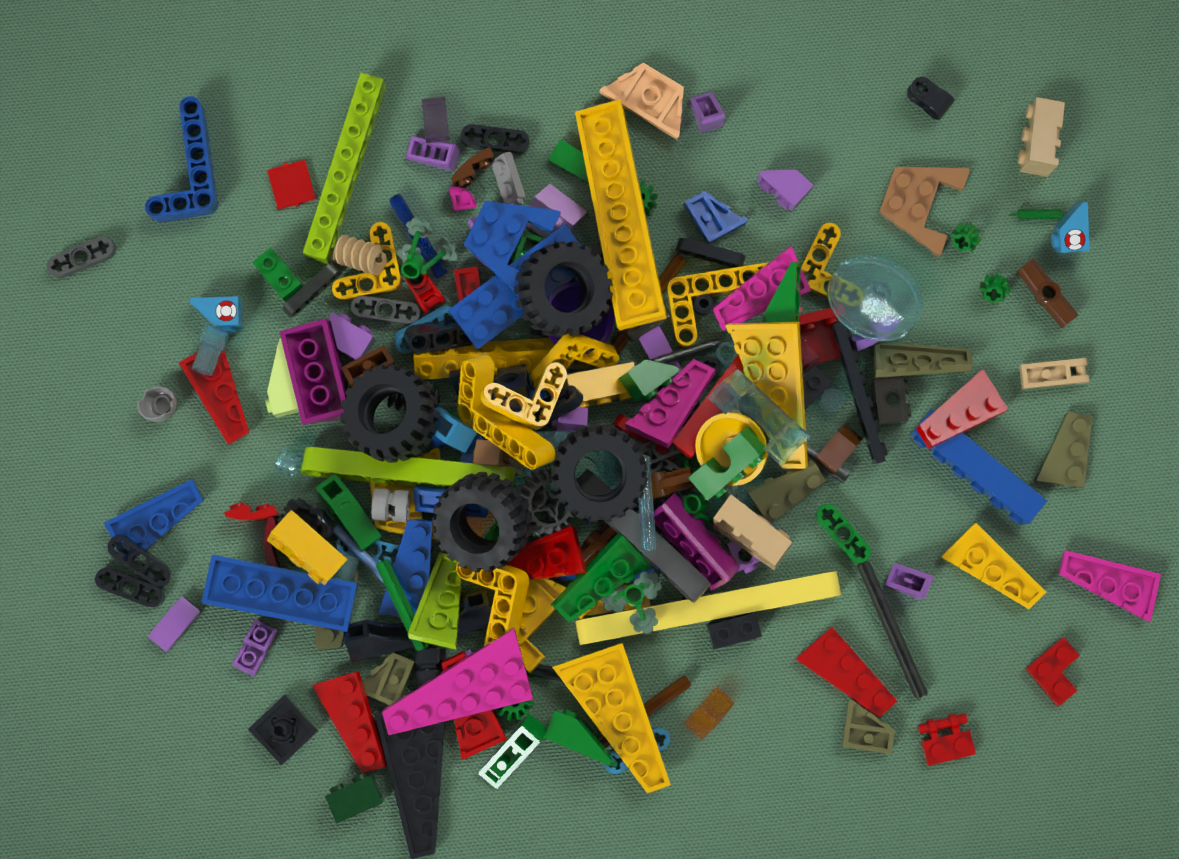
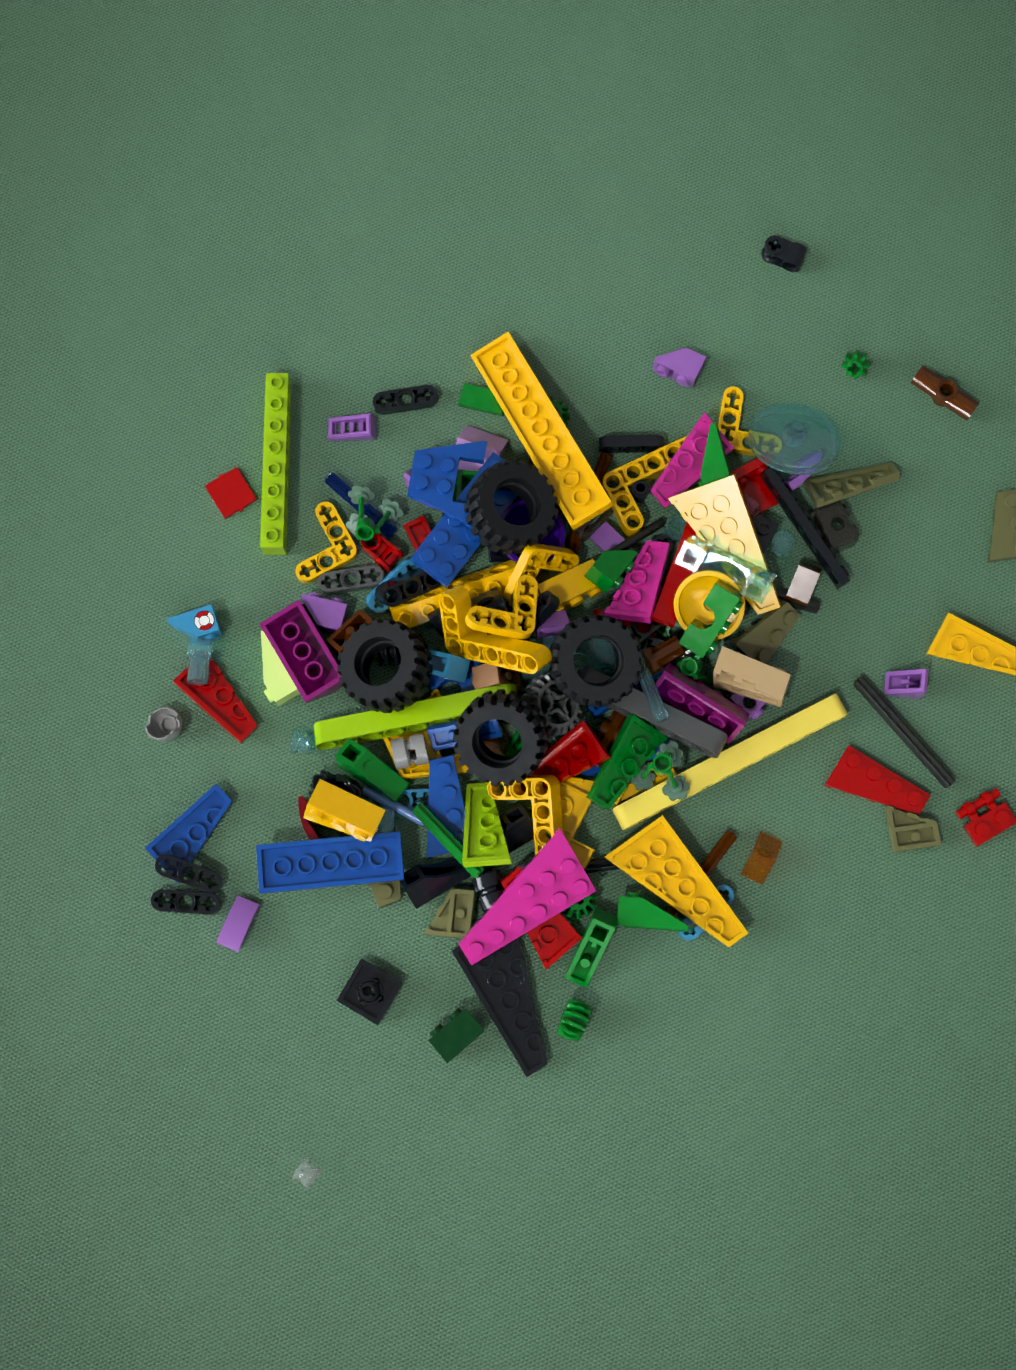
camera: 15 degrees left, 5 degrees down
dark grey beam [47,237,116,279] -> none
blue beam [145,96,218,222] -> none
red slope [224,502,280,521] -> none
medium lavender slope [232,619,277,677] -> none
green brick [252,247,303,302] -> none
pearl dark grey beam [282,262,342,318] -> none
red wing [312,671,387,773] -> none
tan piece [333,235,387,275] -> none
clear purple tile [422,97,450,143] -> none
dark pink tile [449,186,477,211] -> none
reddish brown slope [451,147,494,188] -> none
light grey hinge [491,152,526,206] -> none
light nougat wing [600,63,684,140] -> none
blue wing [683,191,748,244] -> none
medium lavender slope [689,92,725,134] -> none
black brick [706,613,762,650] -> none
green beam [816,504,871,564] -> none
medium nougat wing [879,167,970,257] -> none
blue brick [910,409,1047,525] -> none
wing [916,369,1008,450] -> none
green gear [979,273,1011,304] -> none
green piece [1009,209,1067,220] -> none
tan wedge [1017,97,1065,177] -> none
tan plate [1019,358,1090,390] -> none
dark azure slope [1051,201,1090,253] -> none
none -> green gear [557,998,591,1041]

